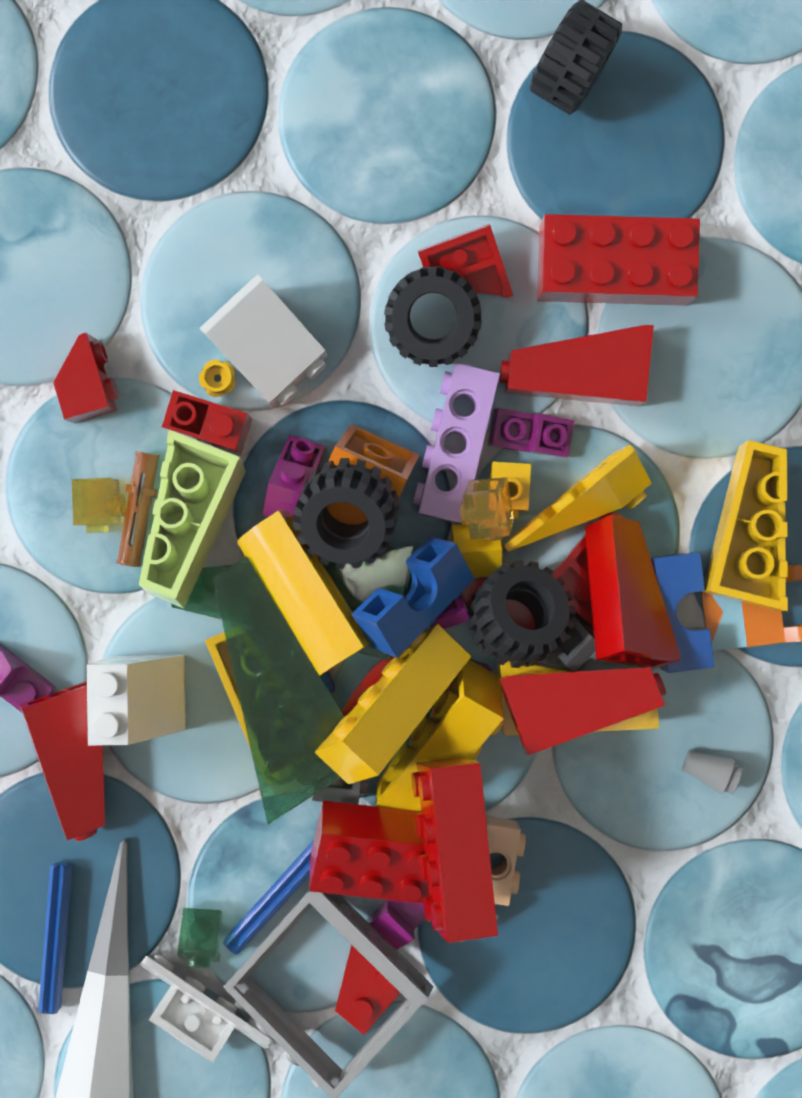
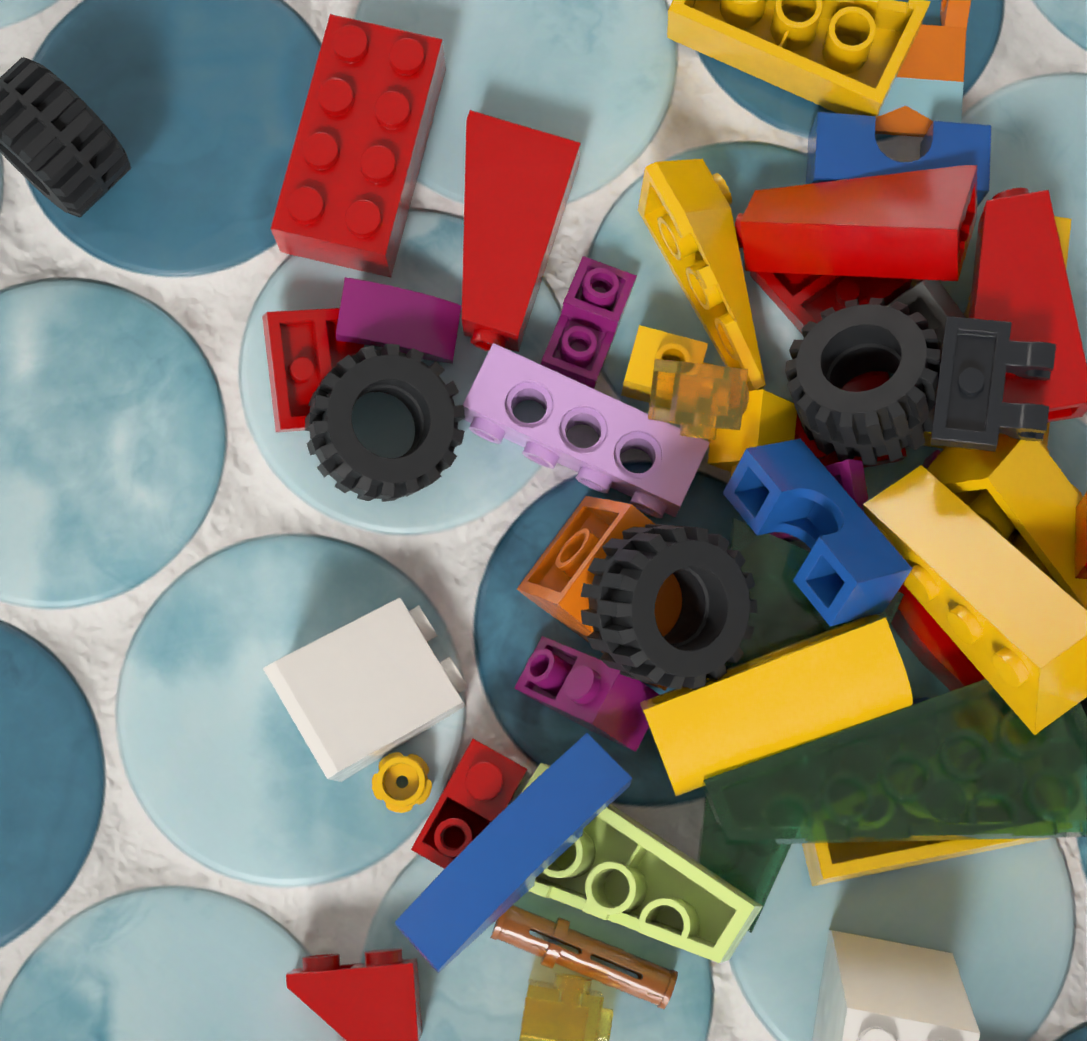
camera: 80 degrees left, 10 degrees down
none -> magenta slope [336,277,461,364]
none -> blue slope [395,733,632,973]
none -> black plate [931,316,1056,452]

